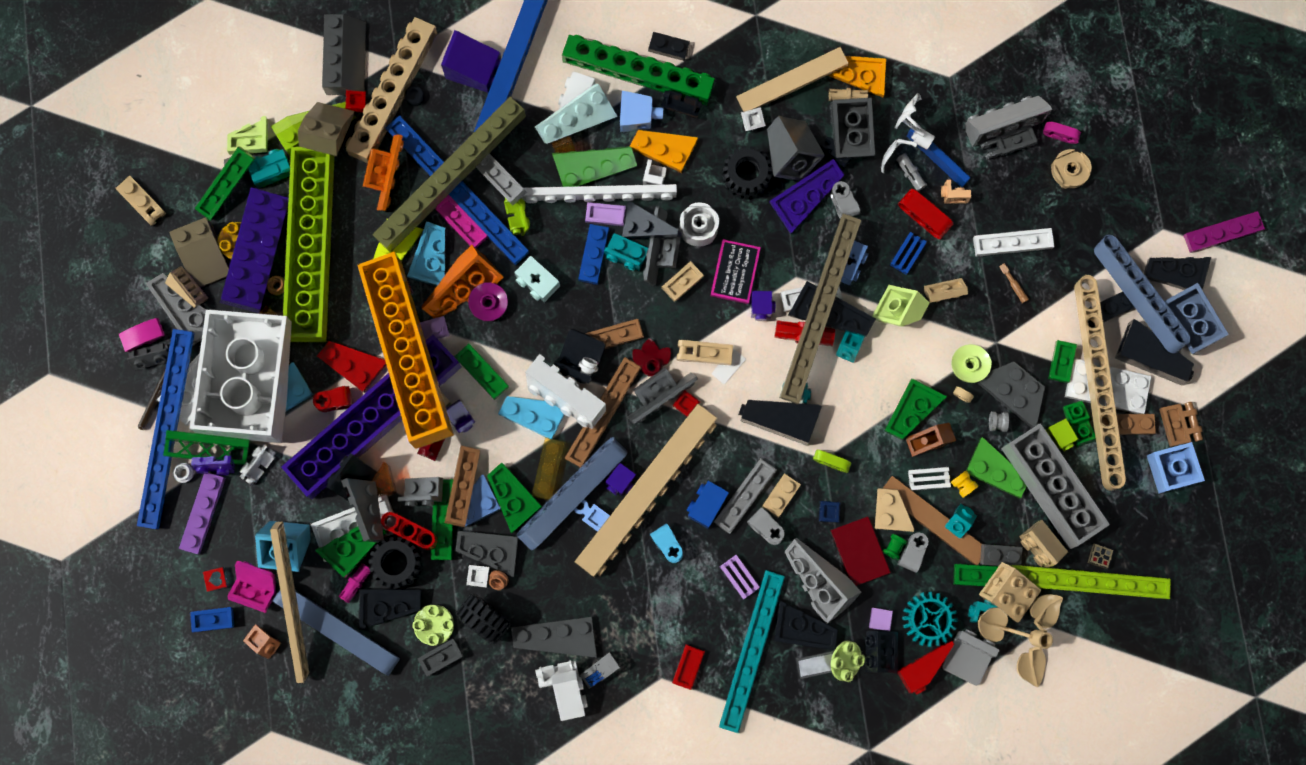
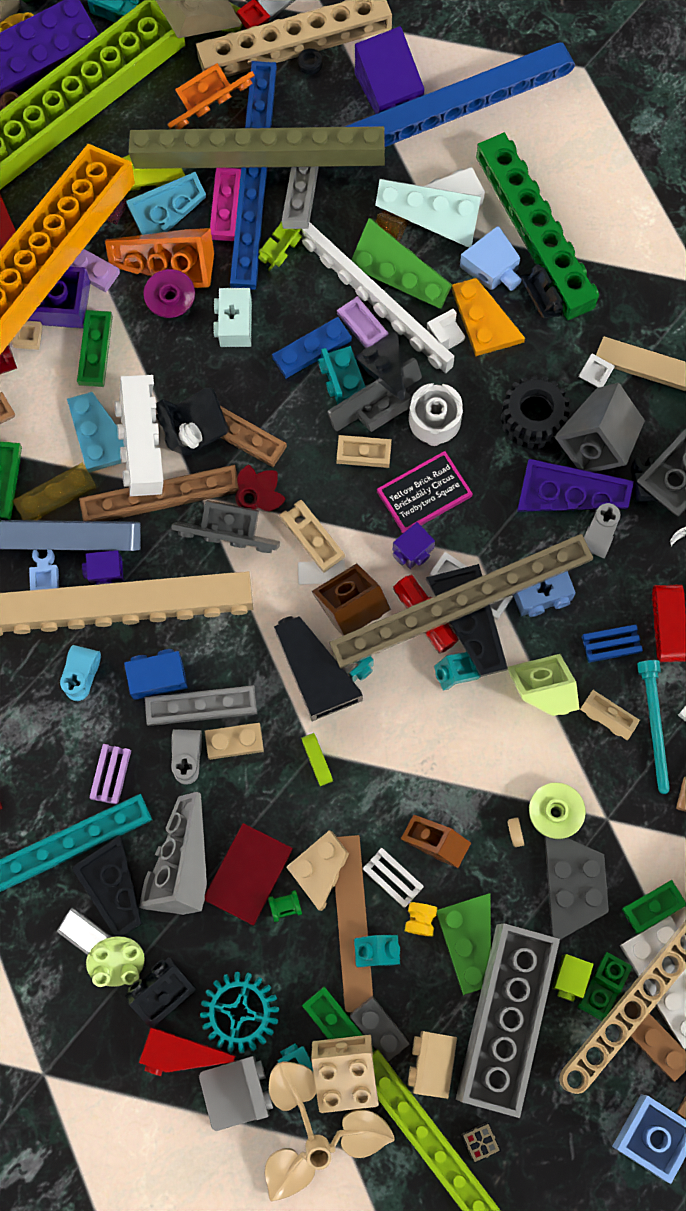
camera: 50 degrees right, 5 degrees down
bracket [446,399,475,433] -> none
black plate [648,32,690,61] -> none
red tile [673,390,700,417] -> none
dark blue tile [819,501,840,523] -> none
lavender tile [869,608,893,631] -> none
green wing [884,378,947,440] -> none
light grey piece [898,532,929,573] -> none
light grey wheel [989,411,1009,432] -> none
none -> reddish brown slope [312,563,391,636]
none -> teal piece [637,660,670,794]

